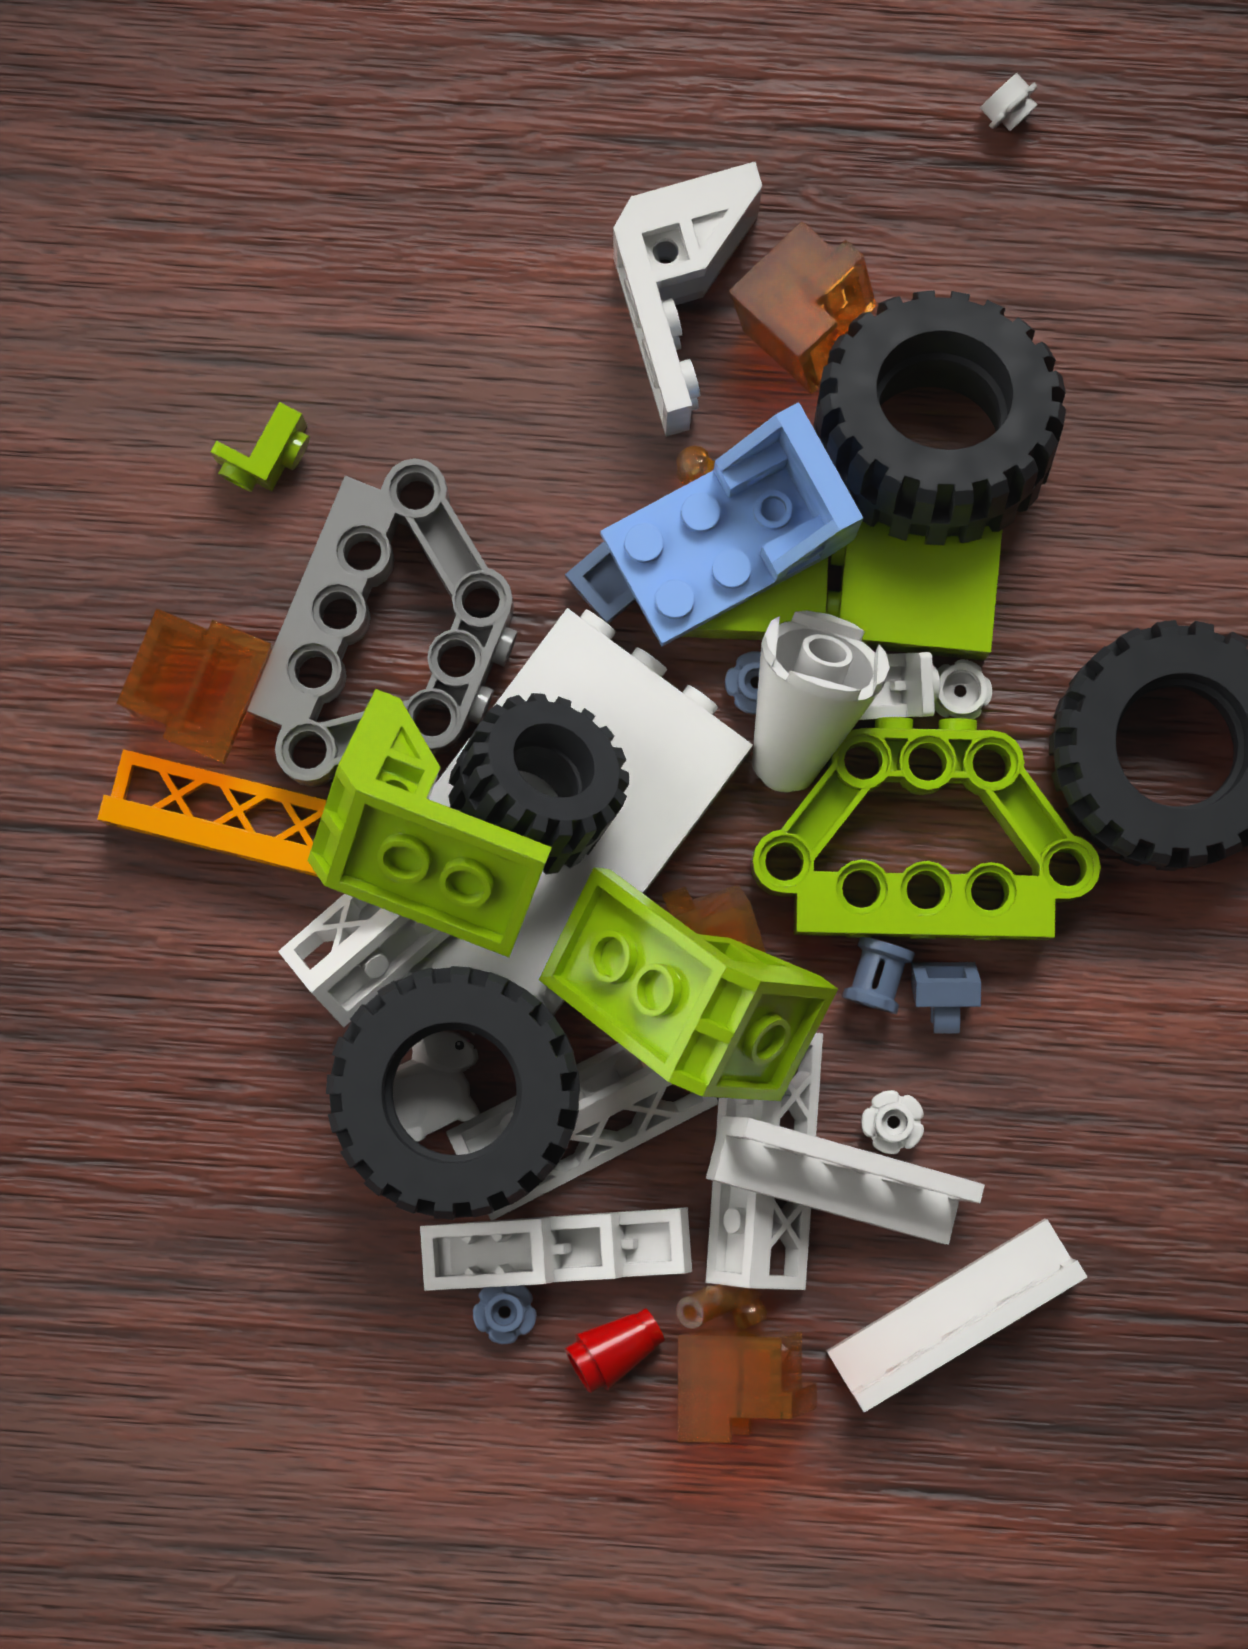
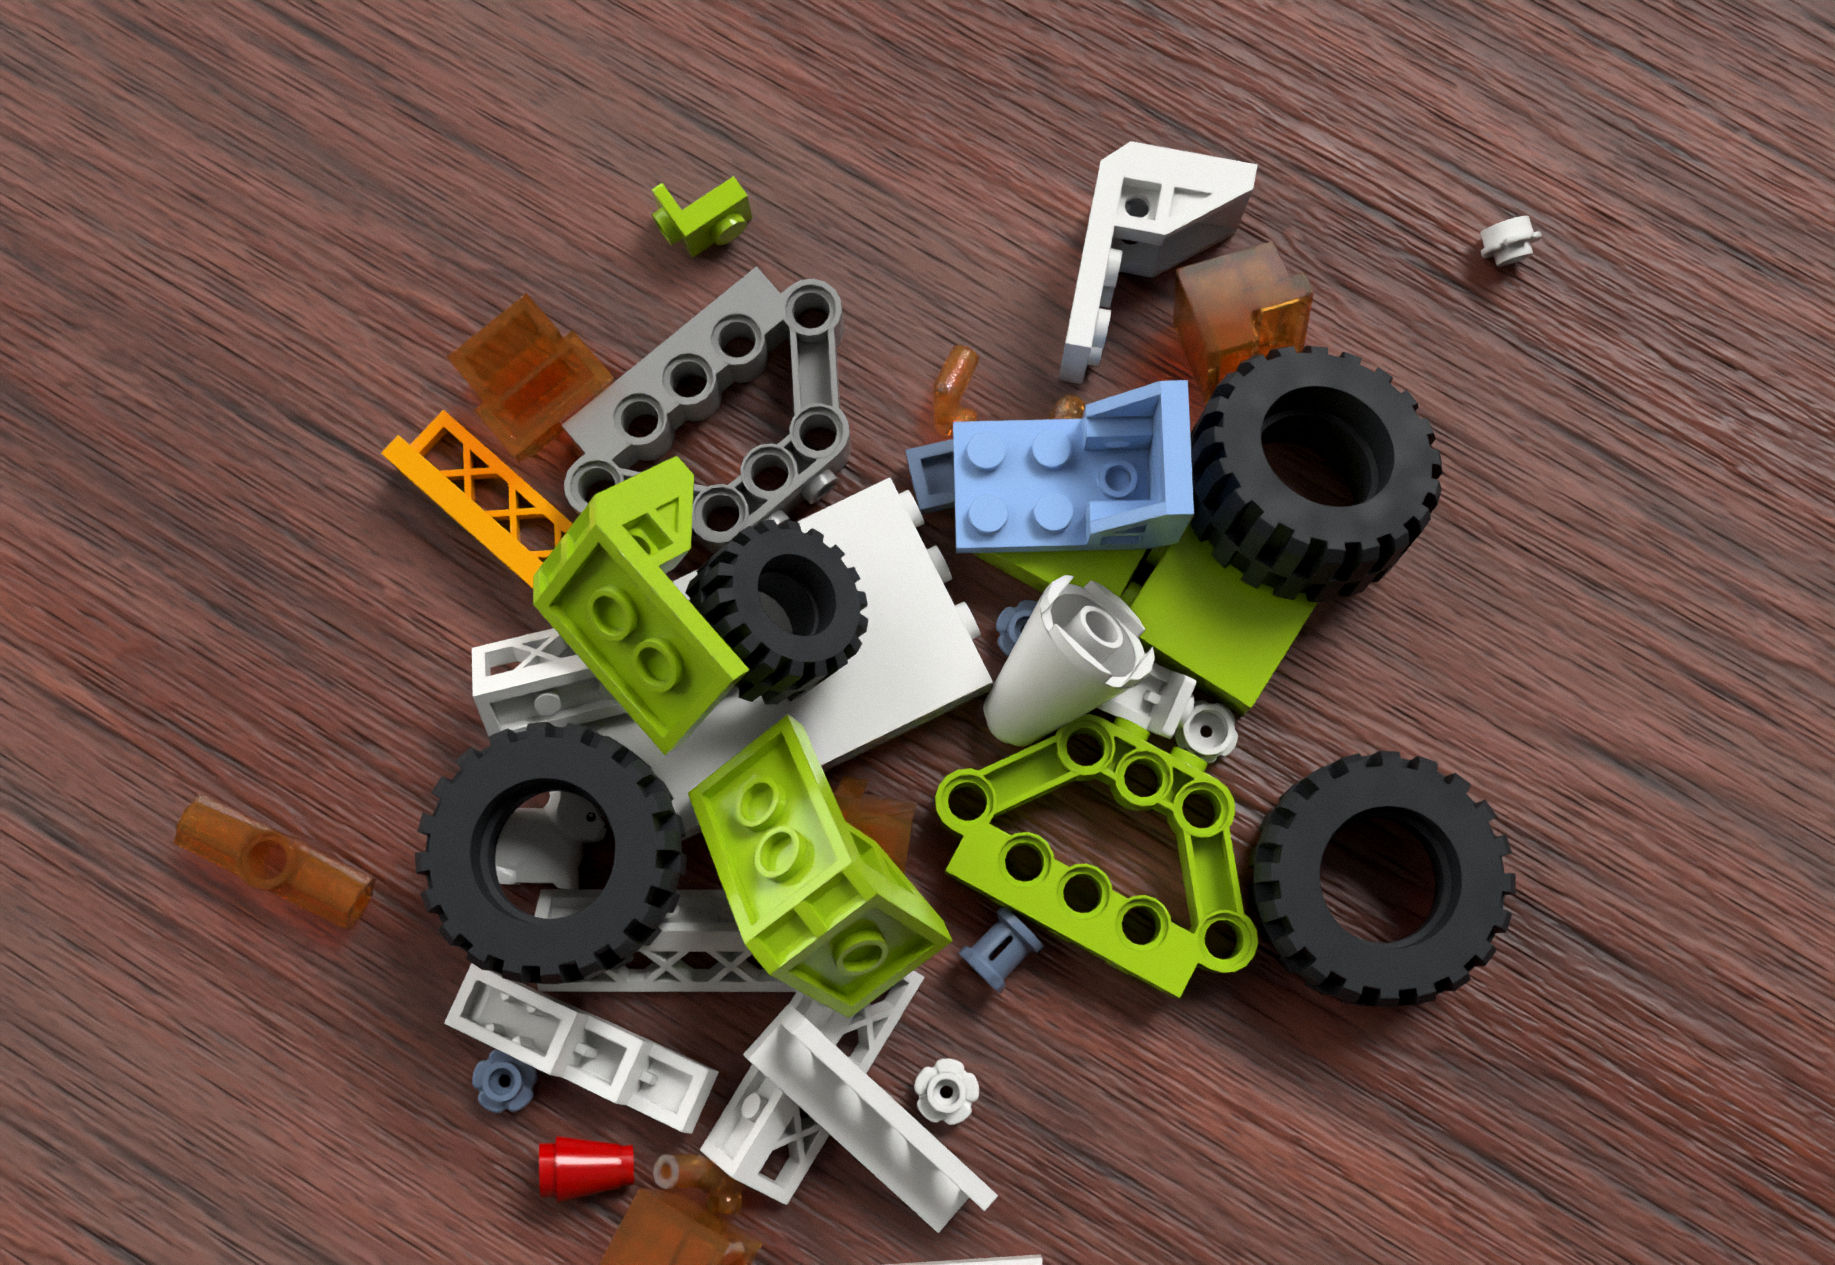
camera: 30 degrees right, 5 degrees down
sand blue tile [911,962,981,1033] -> none
none -> clear orange piece [173,794,377,930]
none -> clear orange arm [933,345,979,438]

